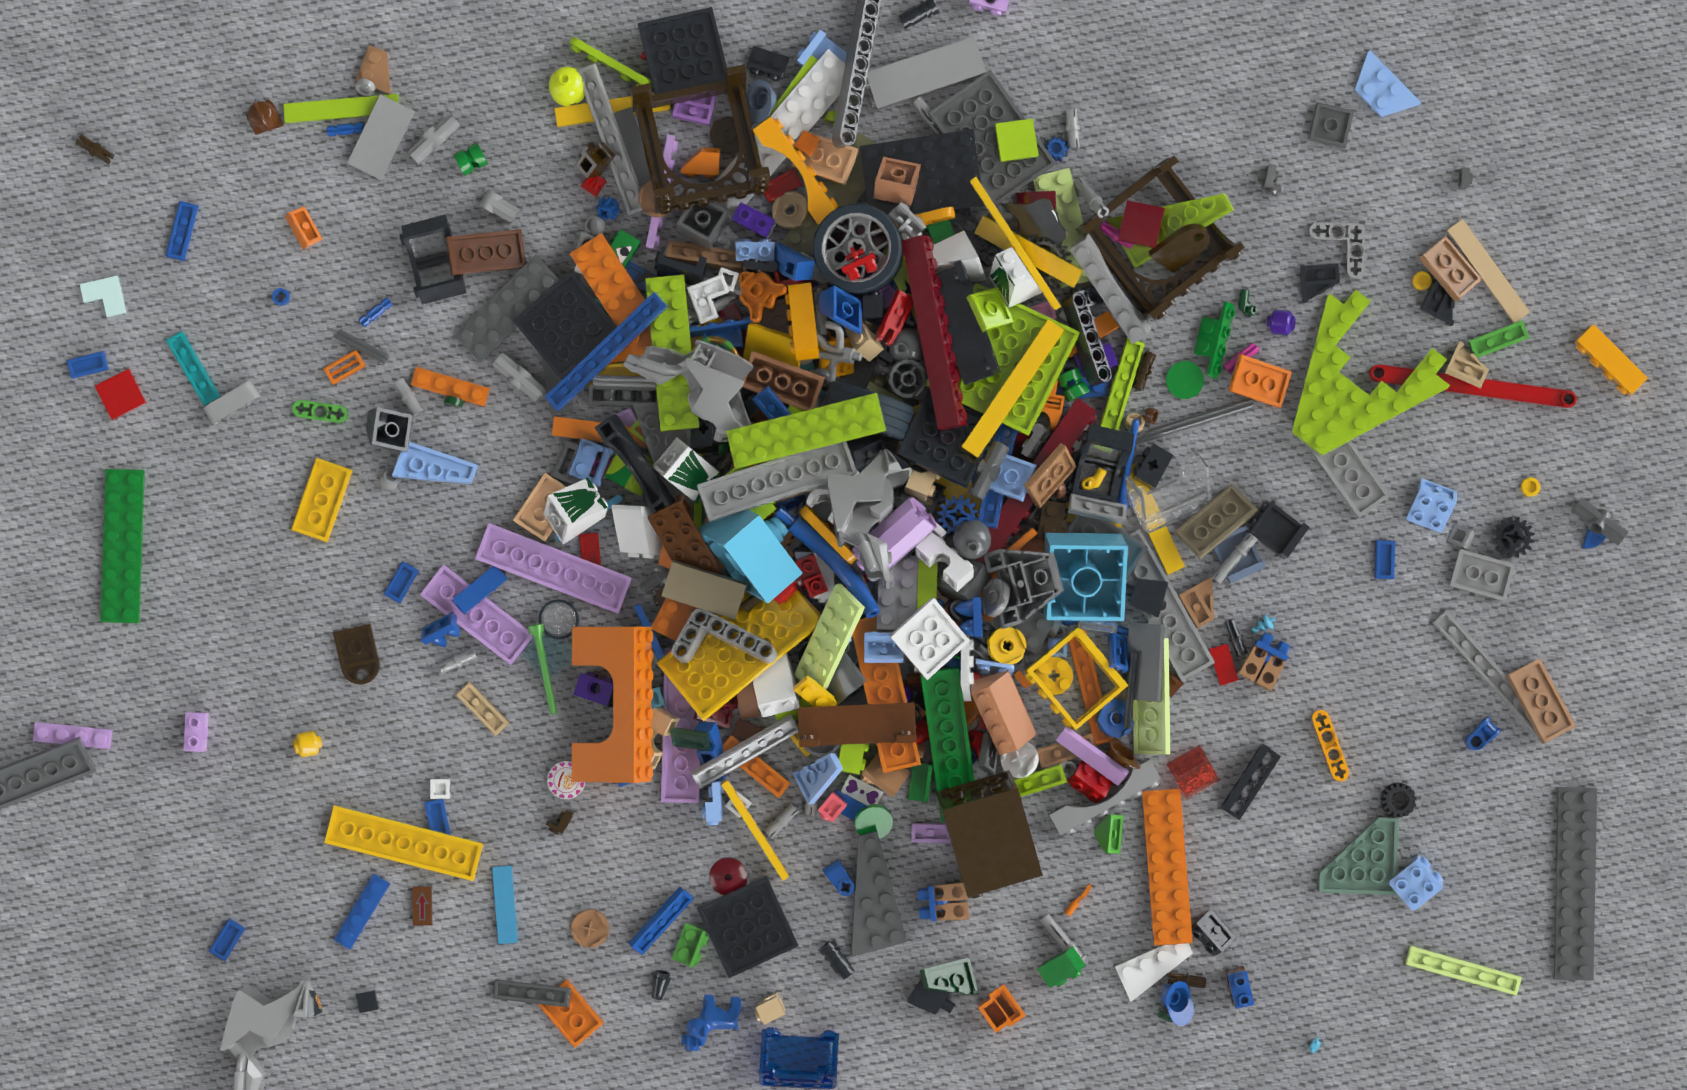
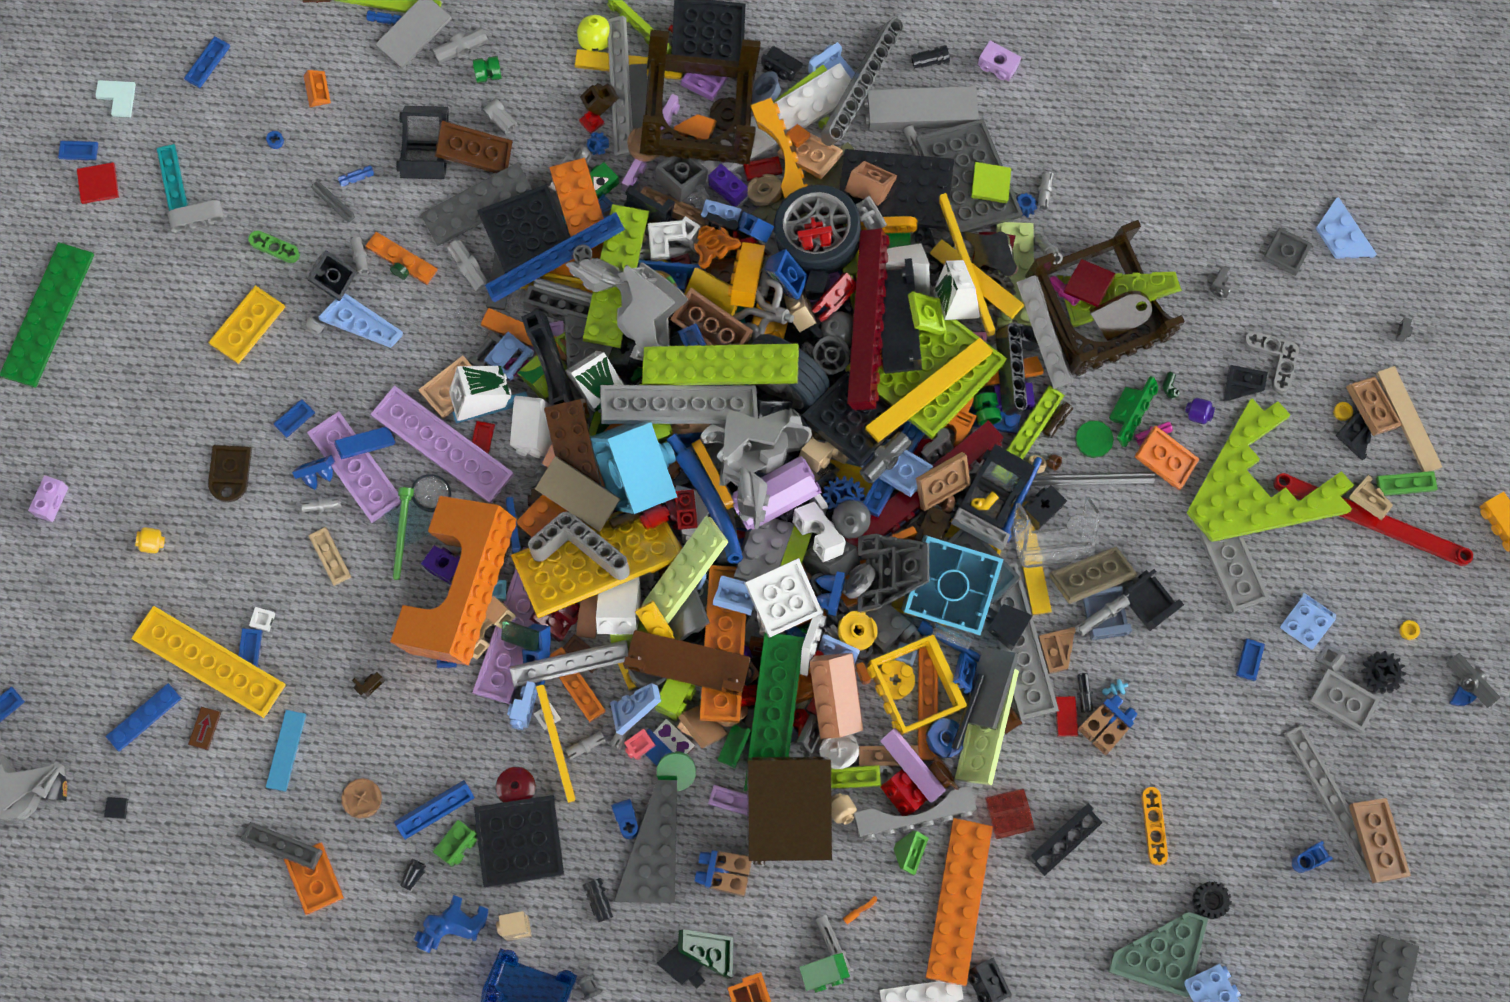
camera: 15 degrees right, 15 degrees down
orange tile [323,350,366,385] -> none
white tile [547,761,586,799] -> none
none -> dark grey wheel [573,244,592,263]
none -> dark grey bush [576,974,601,1001]
none -> tan head [832,793,857,825]

